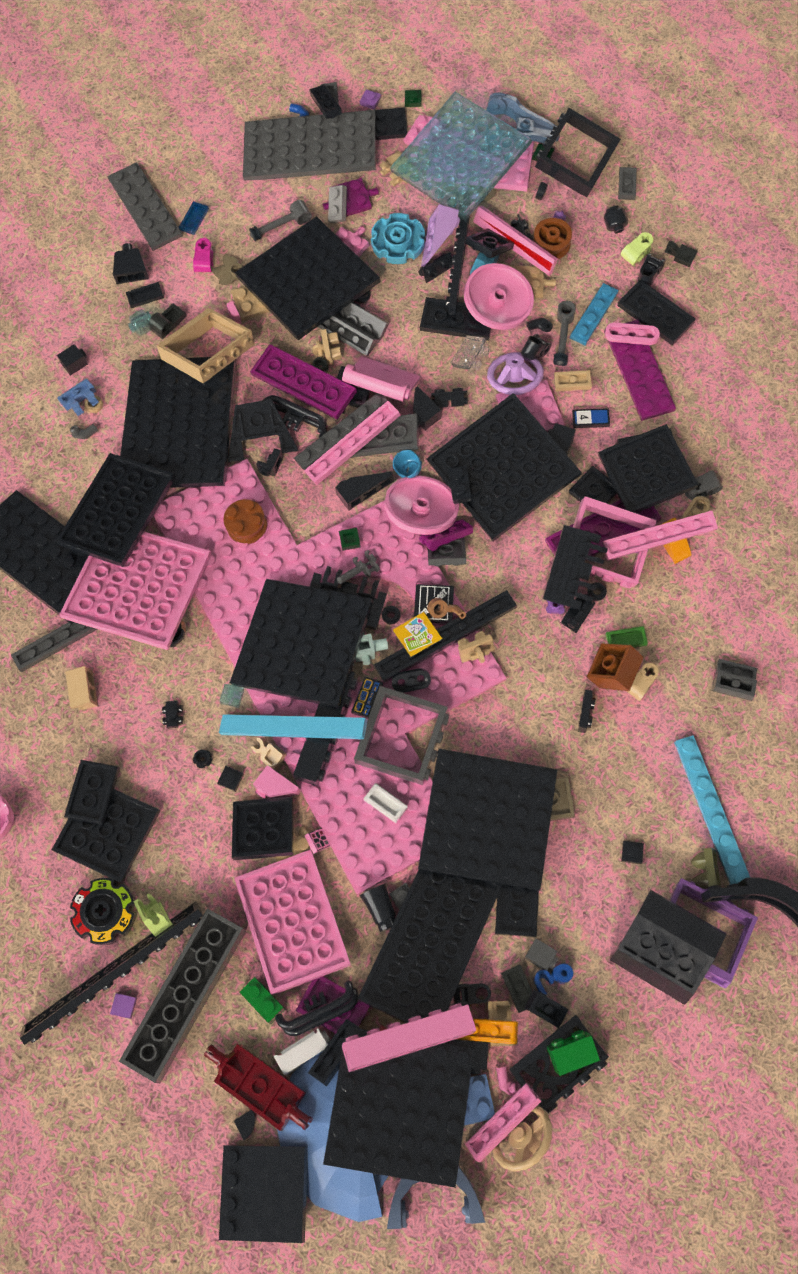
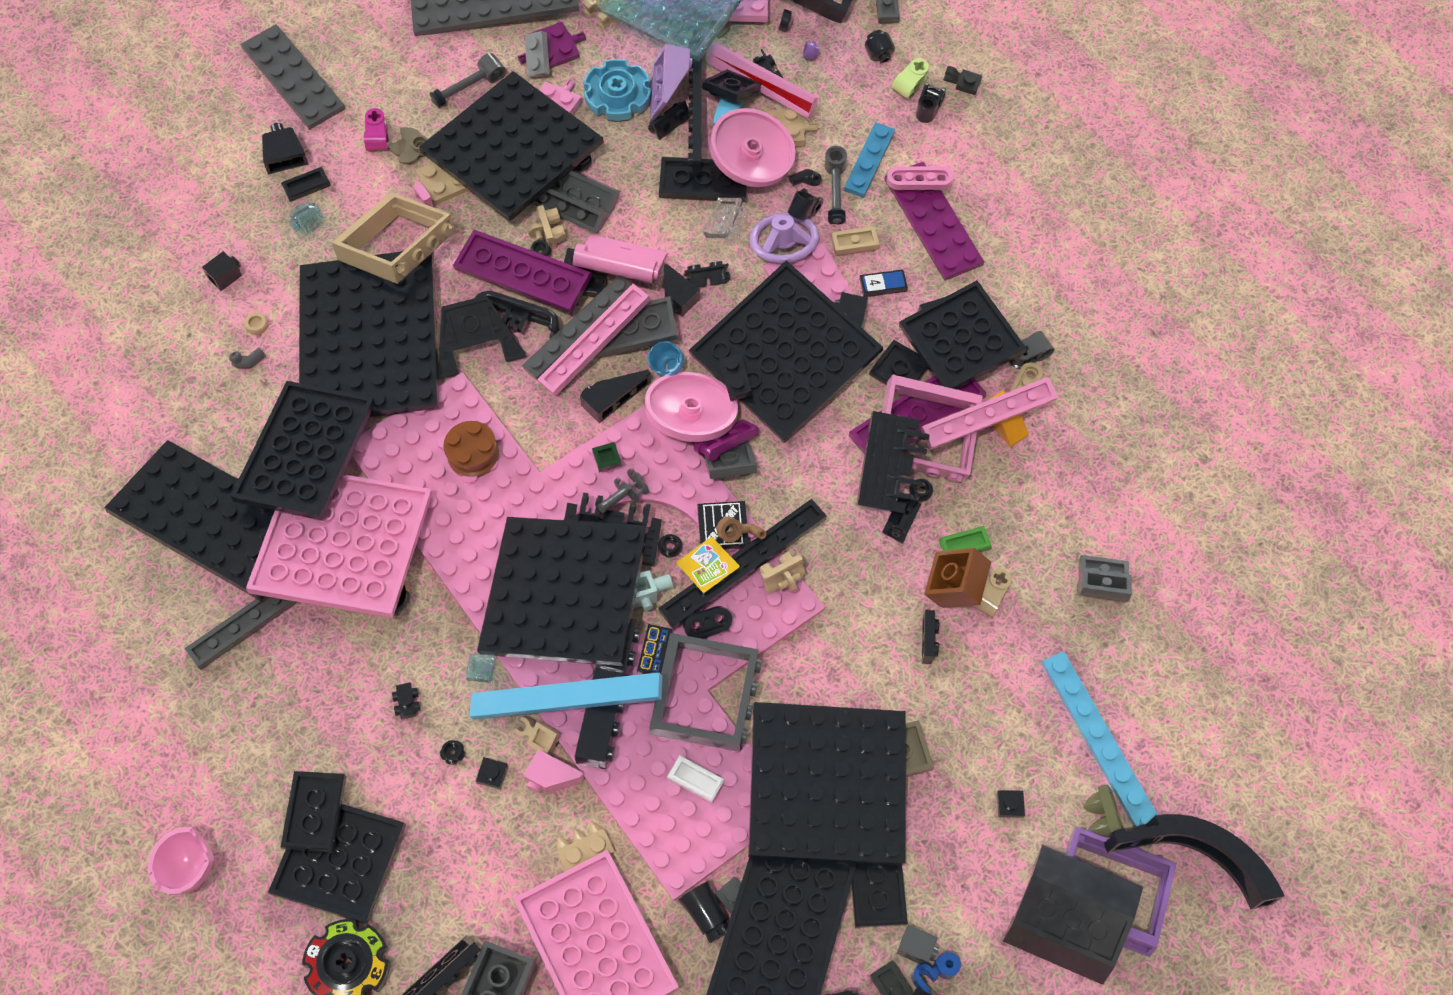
camera: 15 degrees left, 5 degrees down
medium blue plate [57,379,99,416] -> none
tan hinge [65,666,98,710] -> none
yellowish green hinge [134,894,173,937] -> none
pearl dark grey plate [149,303,187,339] -> none
clear blue tile [179,201,209,235] -> none
black plate [232,796,293,861] -> none
black bracket [256,448,283,476] -> none
bright pink tile [305,828,330,854] -> none
dark orange wheel [533,218,572,259] -> none
medium lavender plate [546,601,565,614] -> none
black plate [617,279,696,346] -> none

